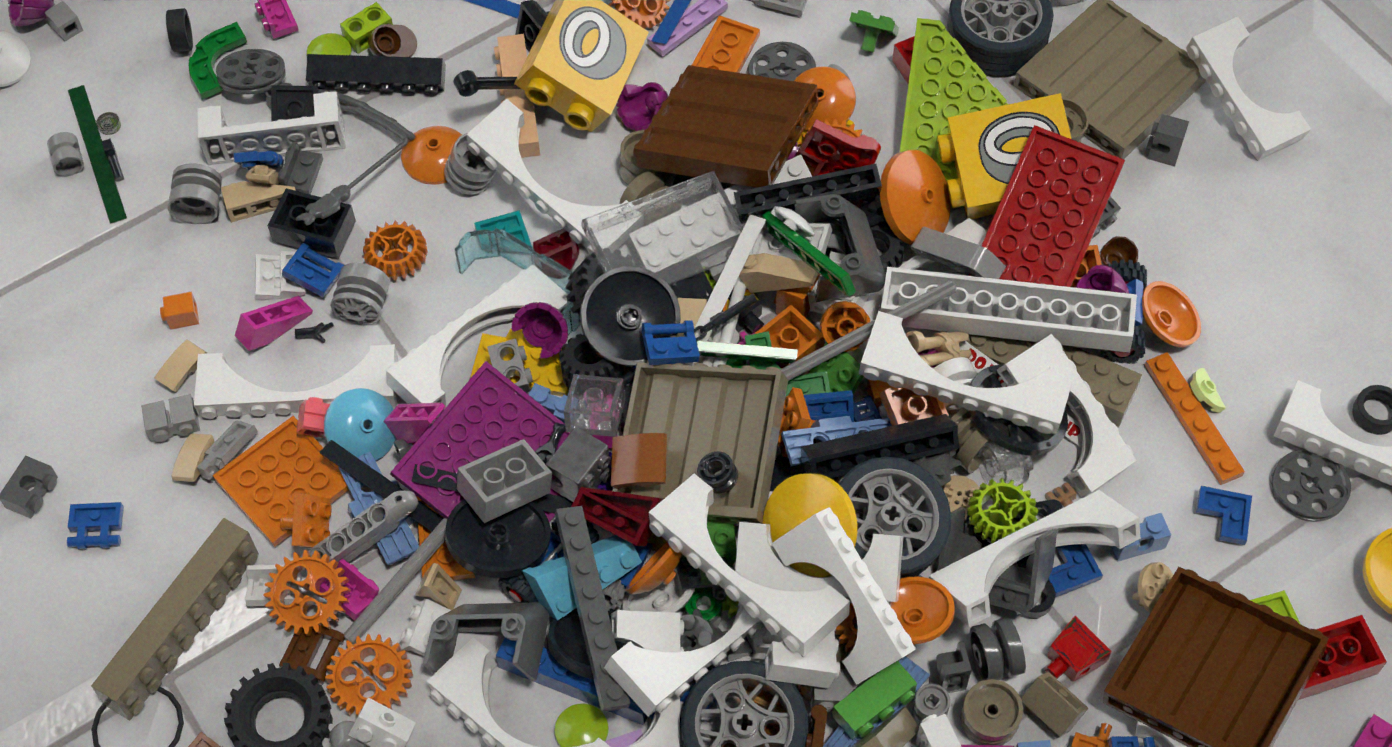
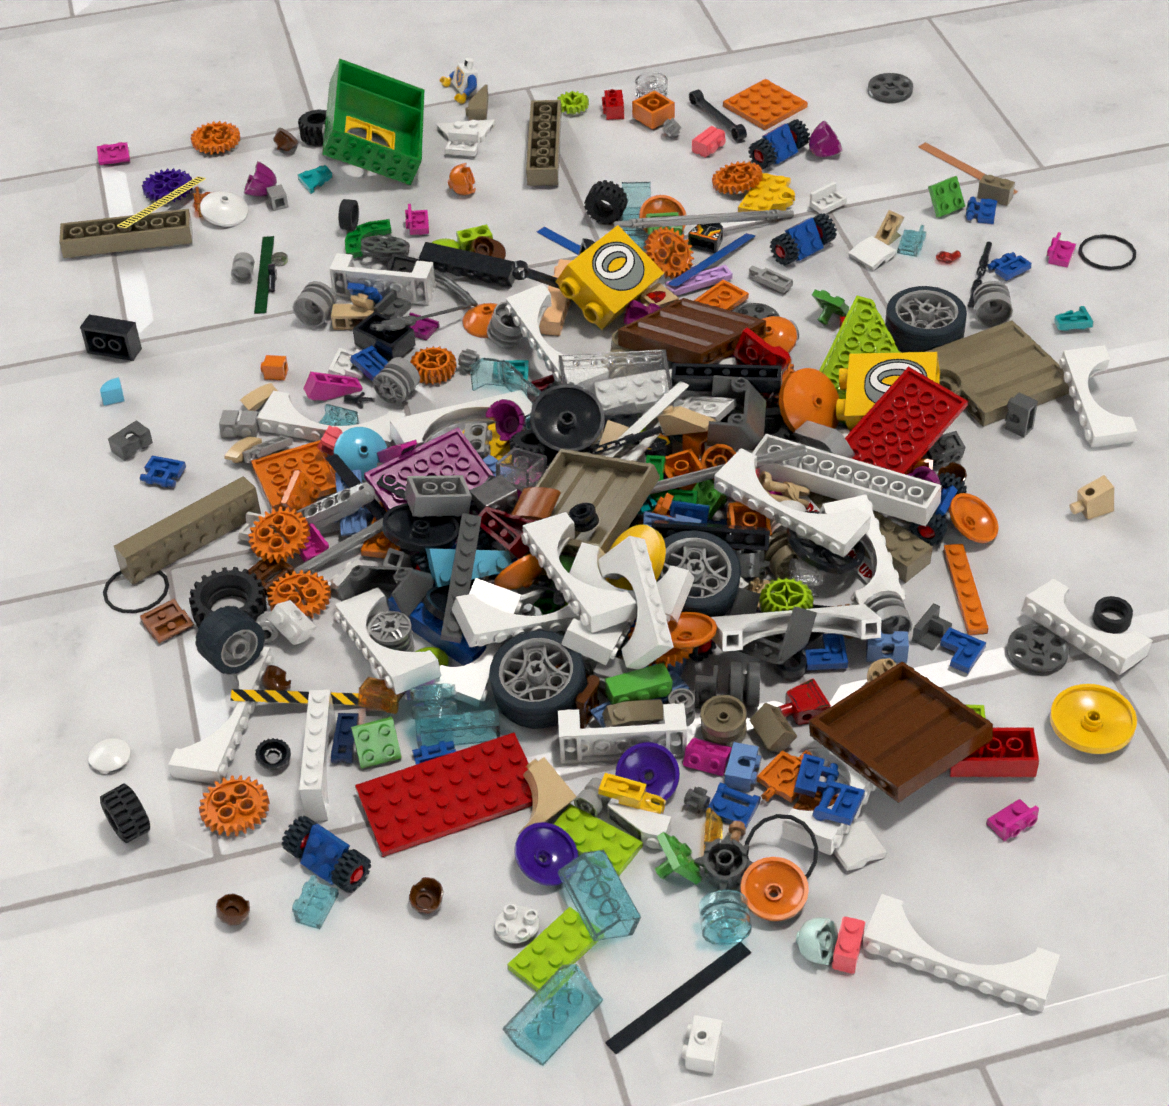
camera: 20 degrees right, 15 degrees down
tan slope [415,563,462,610] -> none
blue plate [642,320,700,365] -> none
tile [697,341,798,364] -> none
green tile [762,211,856,297] -> none
white dish [770,206,815,241] -> none
yellowish green plate [1190,368,1226,413] -> none
none -> clear light blue bracket [319,404,359,426]
none -> light grey wheel [369,611,415,652]
none -> light grey brick [382,548,412,568]
none -> magenta plate [408,312,440,341]
none -> light grey gear [458,349,480,371]
none -> tan torso [640,283,679,308]
none -> light grey wheel [864,591,913,634]
none -> dark grey panel [912,603,952,650]
none -> tan torso [1069,475,1114,519]

